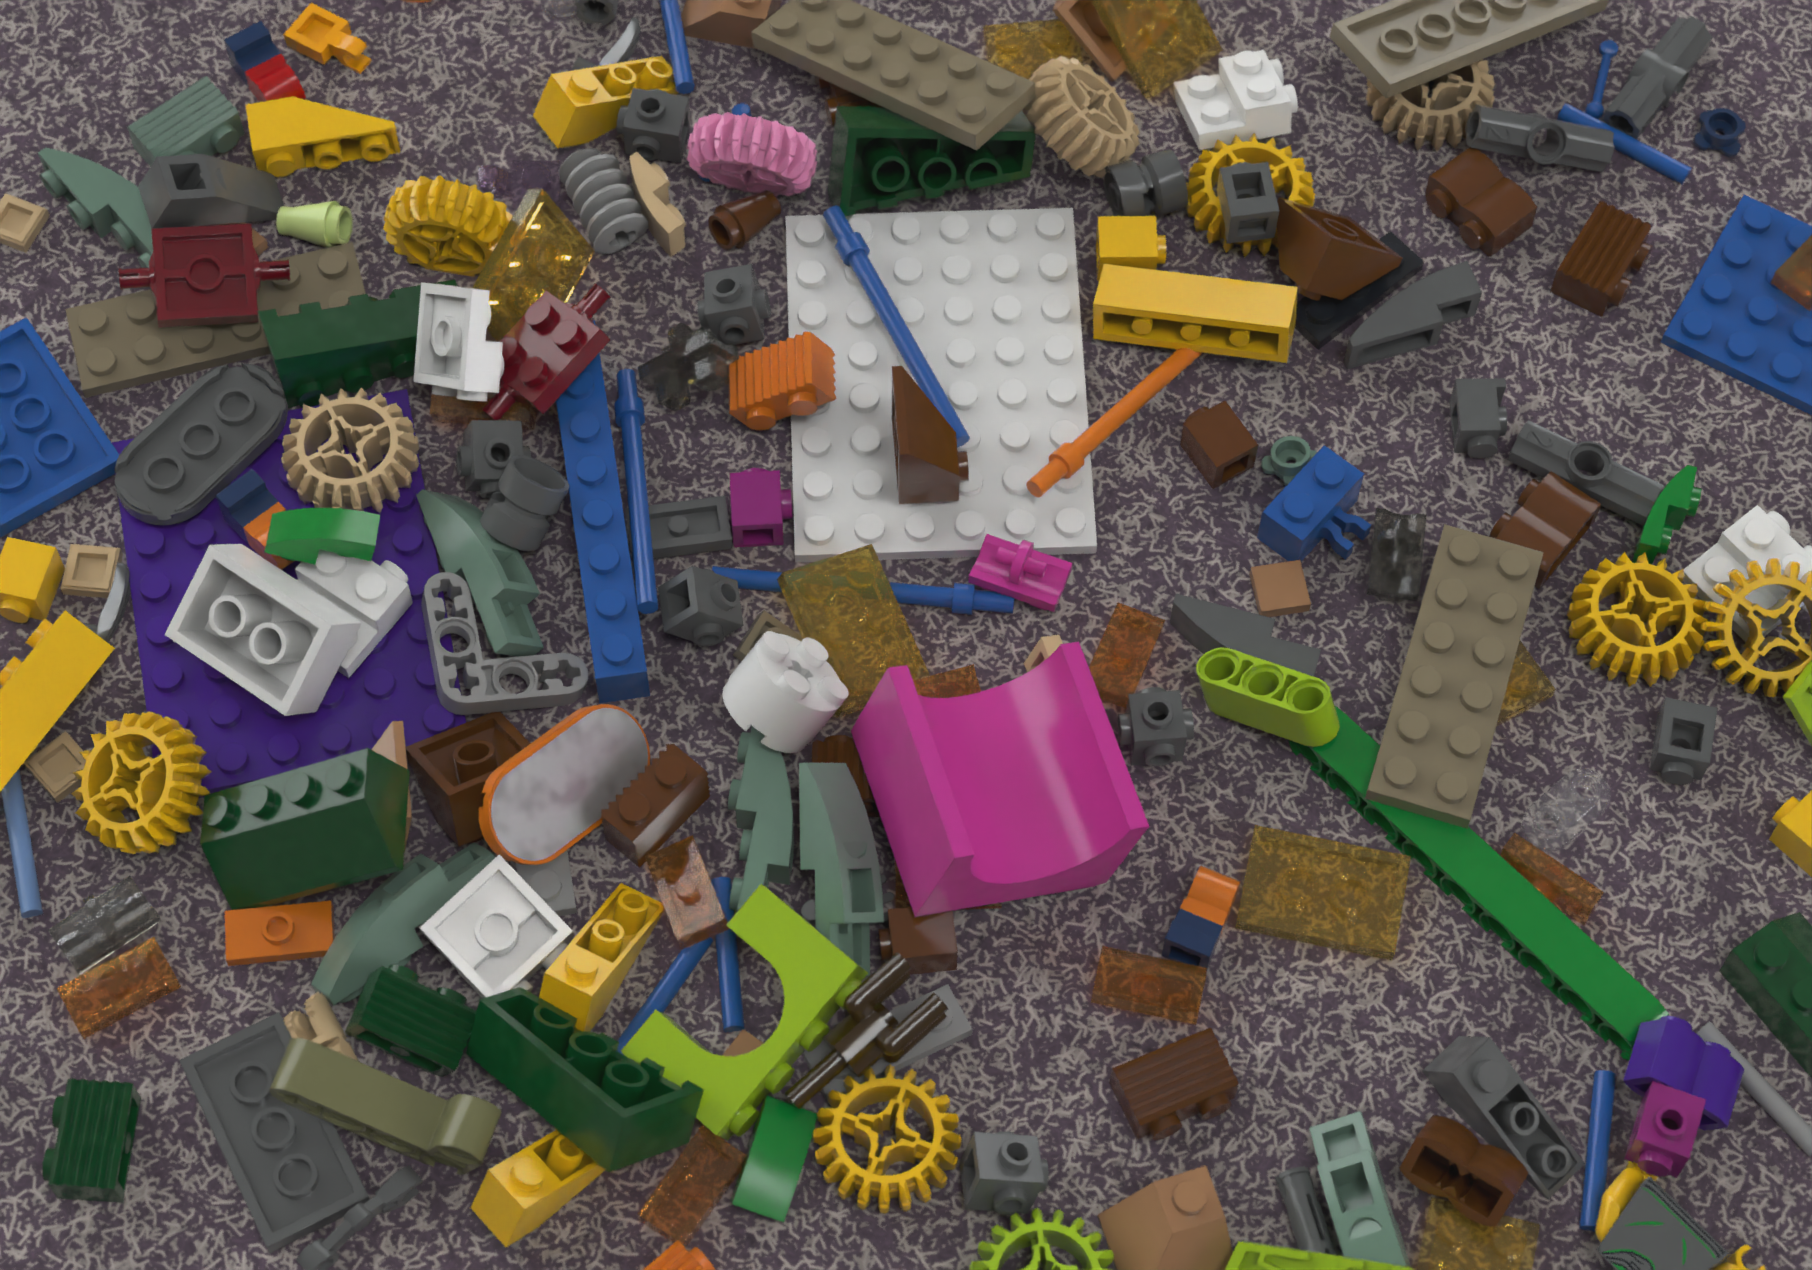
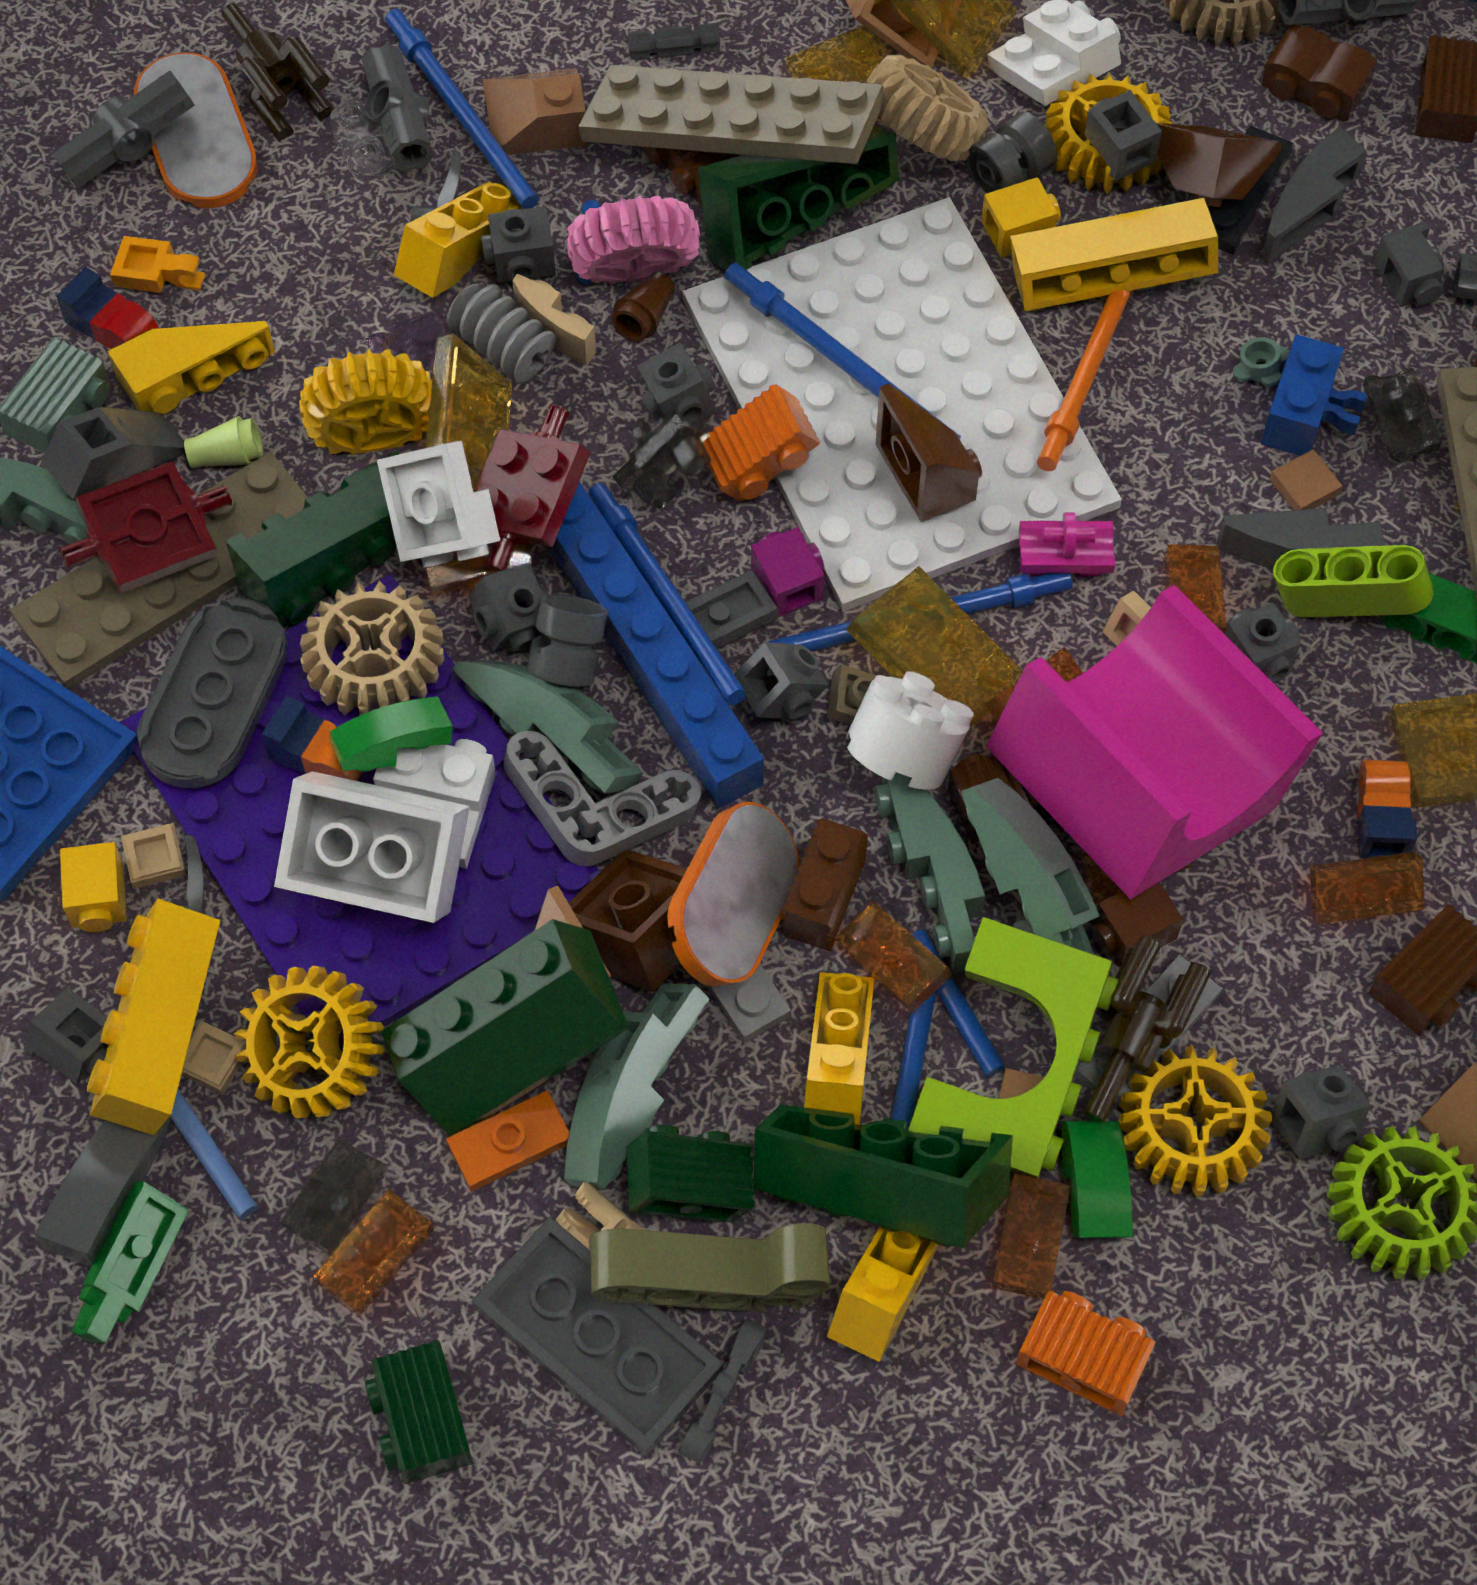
camera: 20 degrees left, 0 degrees up
white plate [420,855,573,998] -> none
reddish brown brick [1180,401,1258,489] -> none

